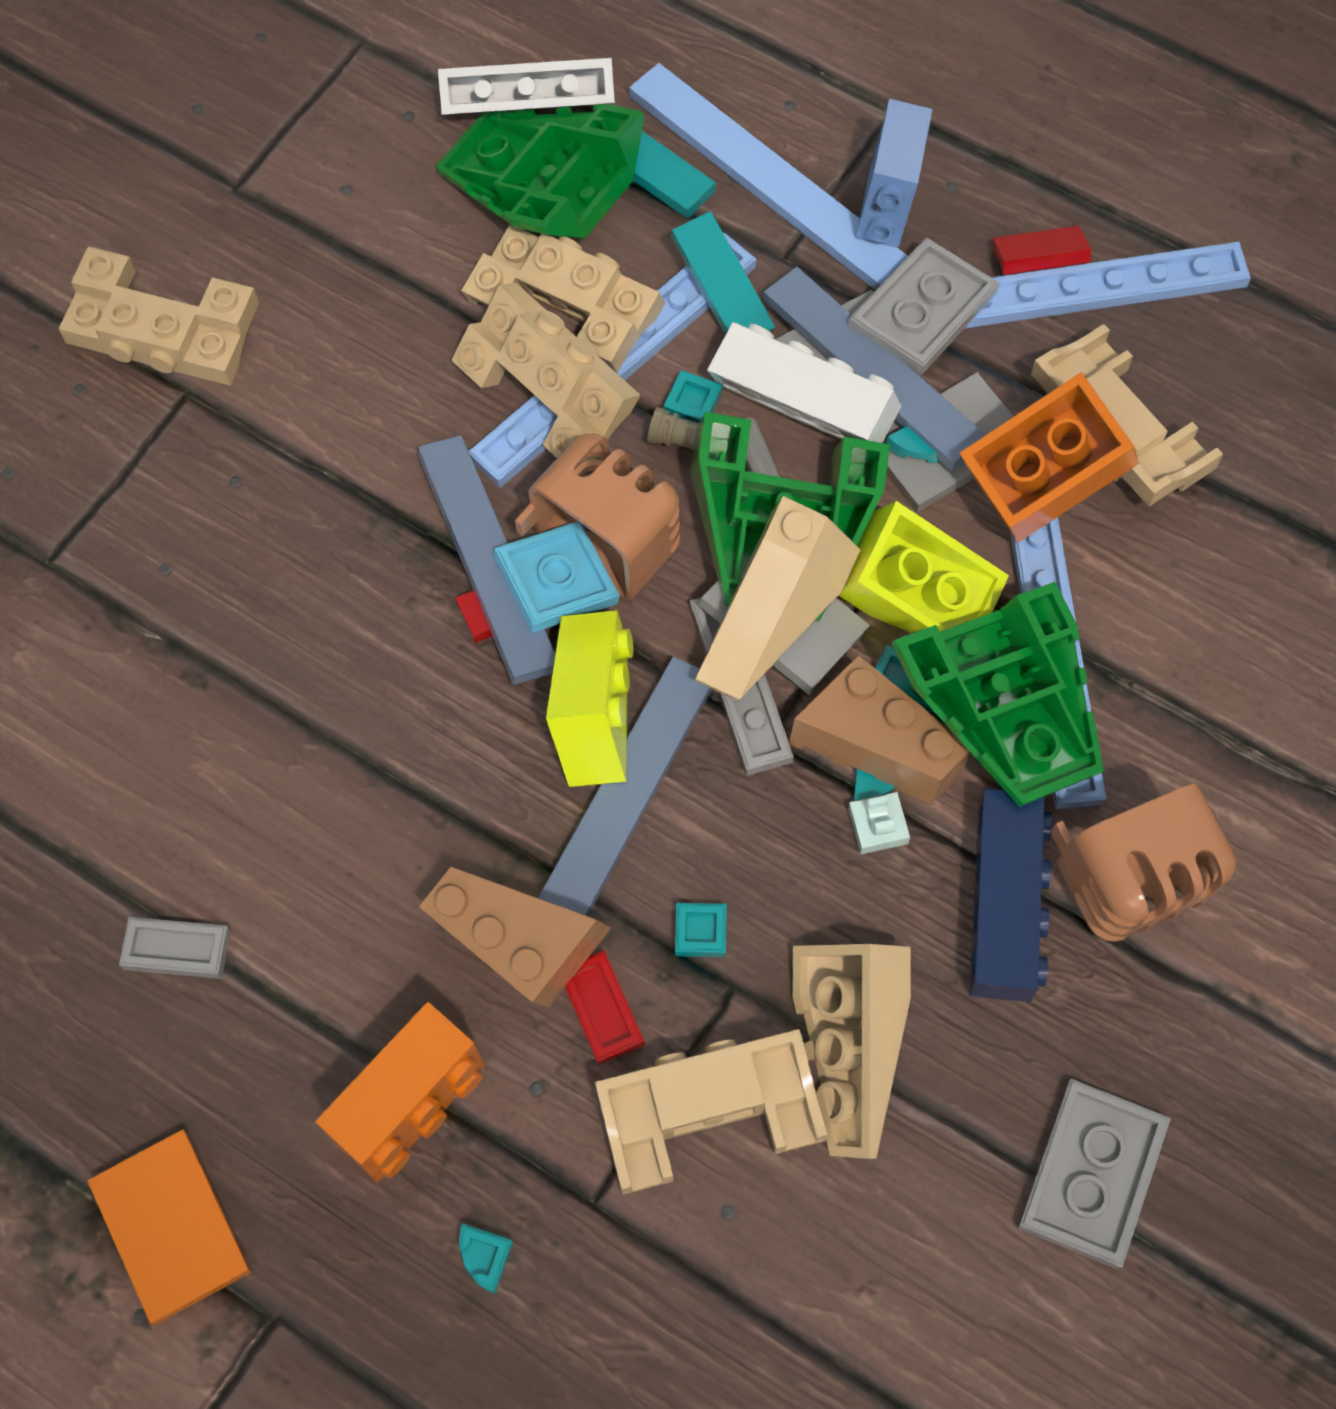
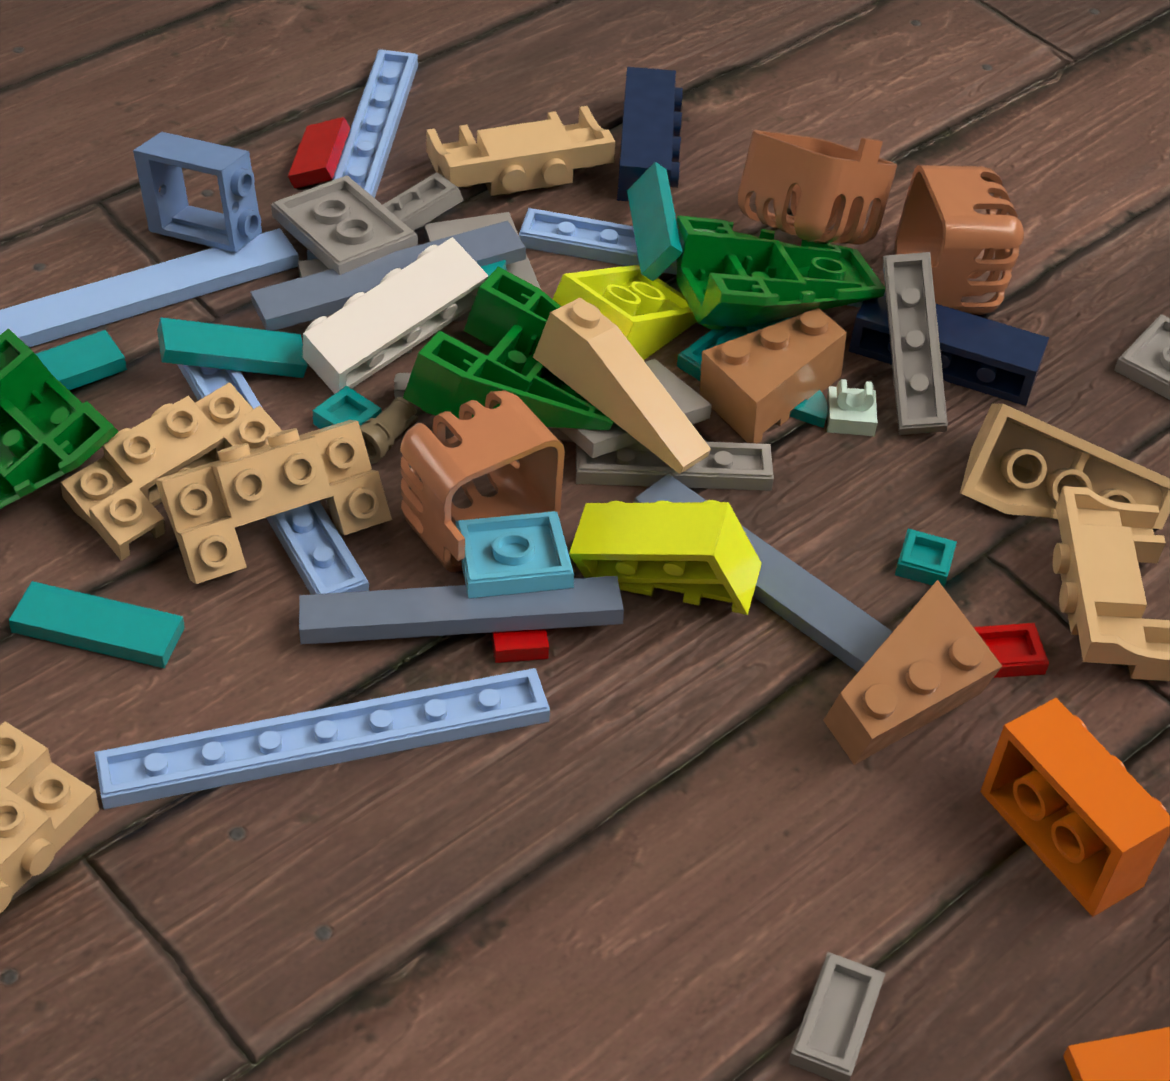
camera: 80 degrees left, 20 degrees down
orange brick [960,372,1139,543] -> none
none -> teal tile [9,581,185,668]
none -> light blue tile [94,668,550,810]
none -> light grey plate [383,172,464,231]
none -> dark blue brick [617,67,683,201]
none -> teal tile [627,162,682,281]
none -> nougat piece [738,130,897,245]
none -> light grey tile [883,252,948,435]

